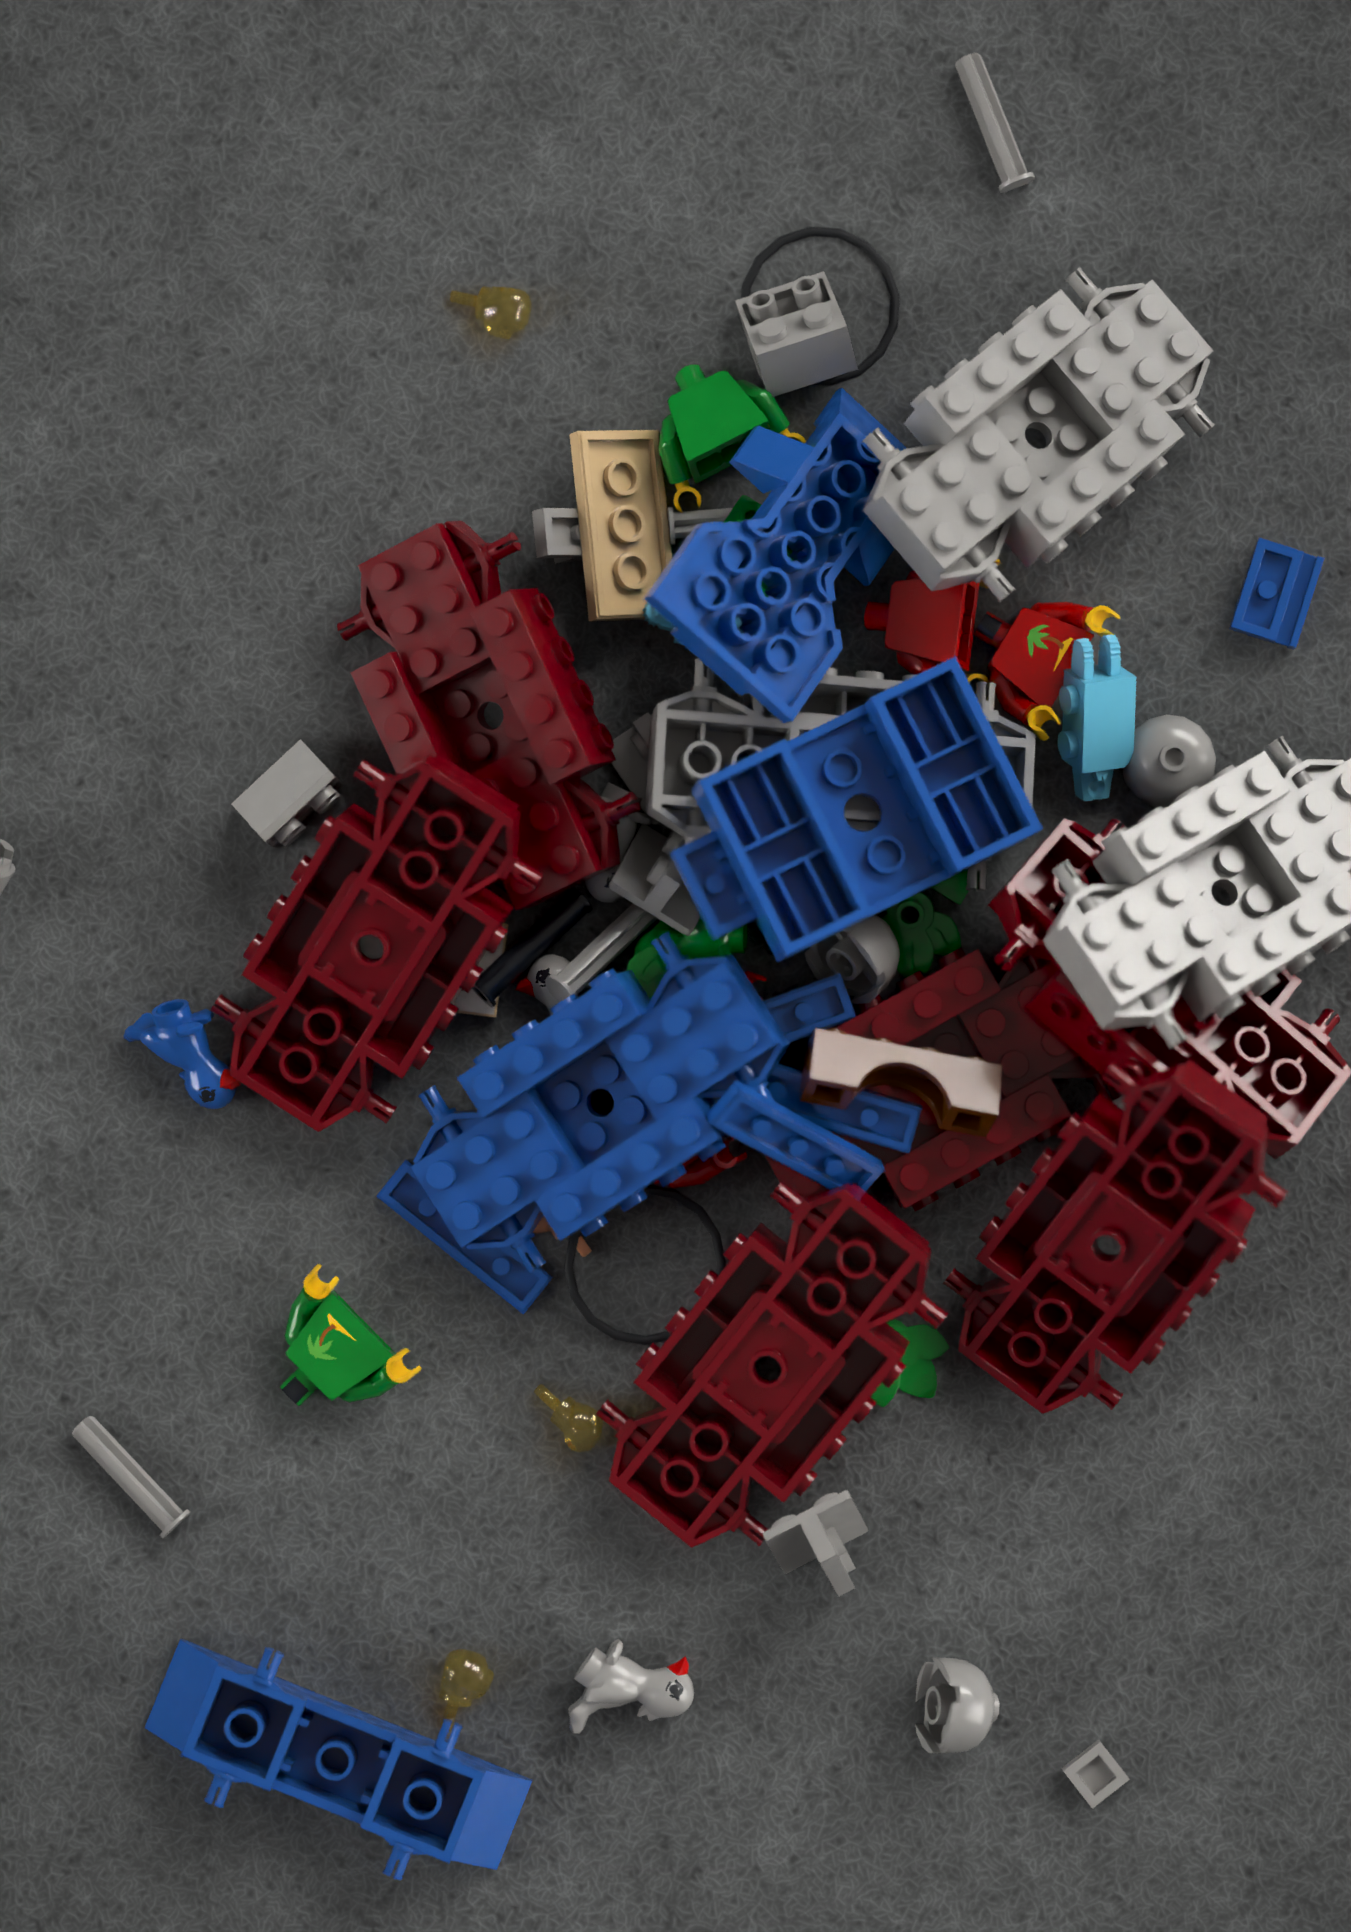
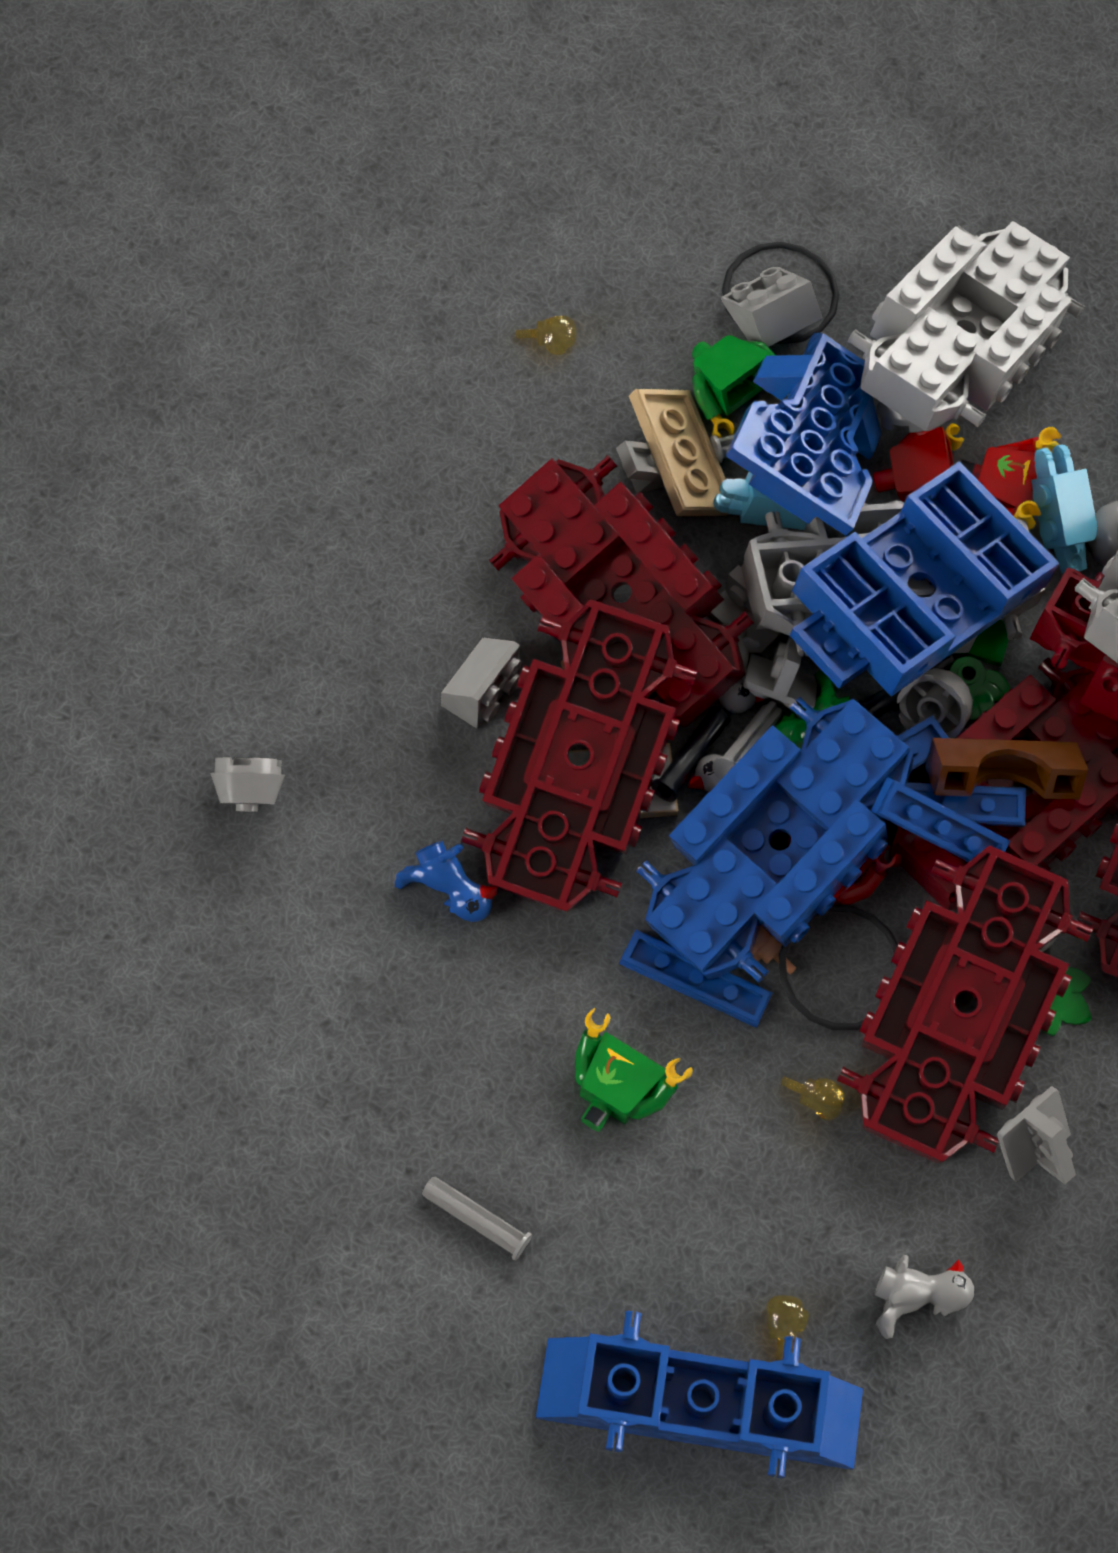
camera: 20 degrees left, 20 degrees down
light grey axle [955,53,1035,193] -> none

